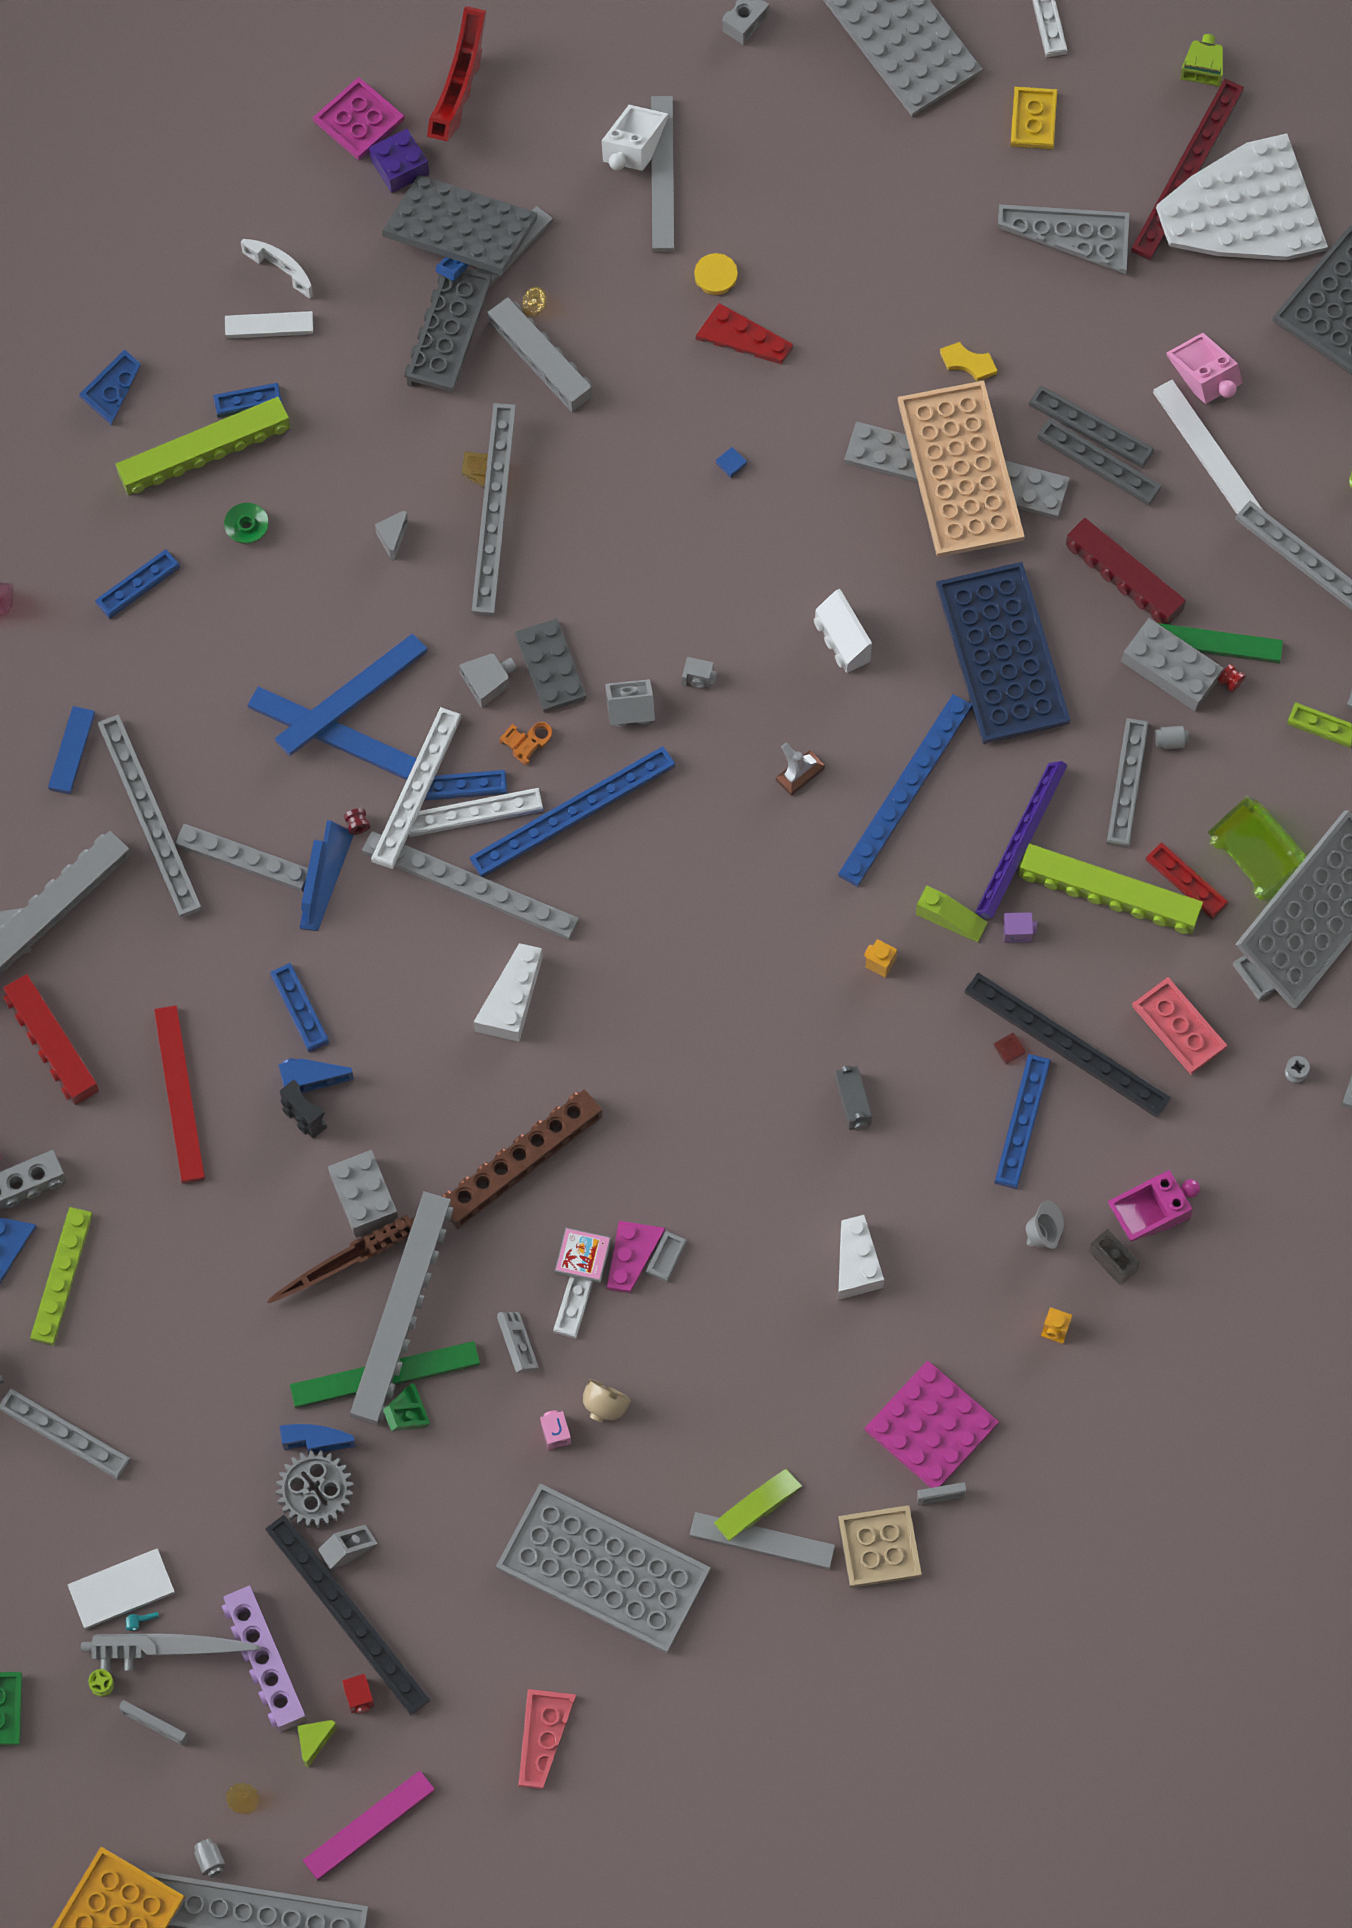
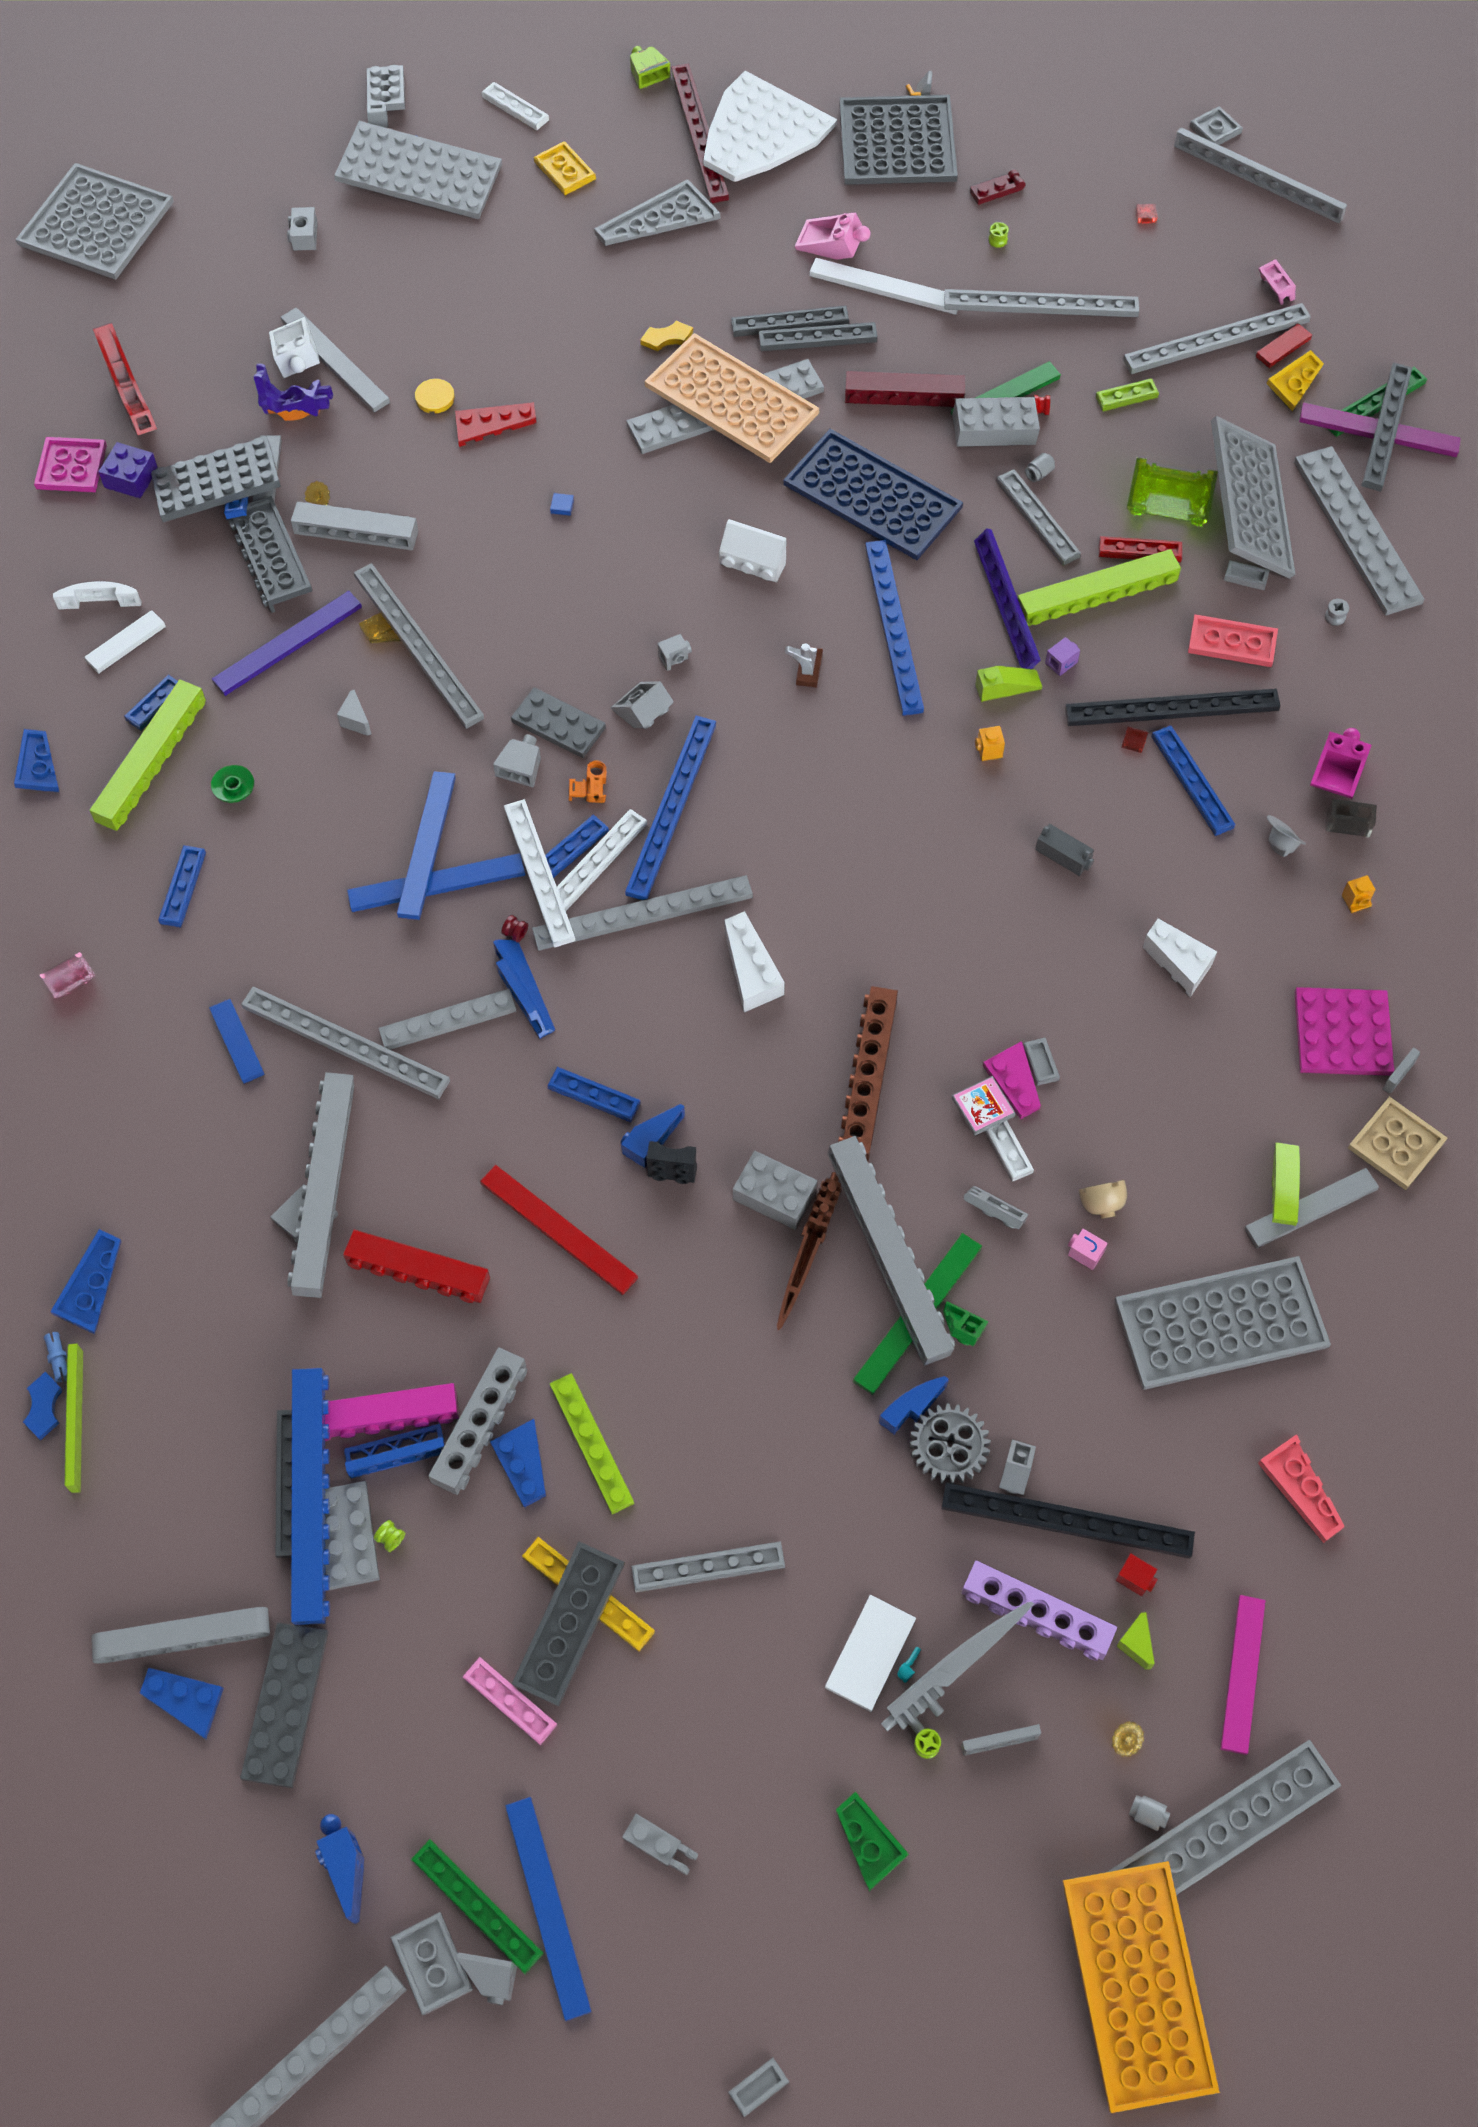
camera: 40 degrees left, 5 degrees down
none -> tile [212,591,362,696]
none -> dark purple hips [253,363,333,421]

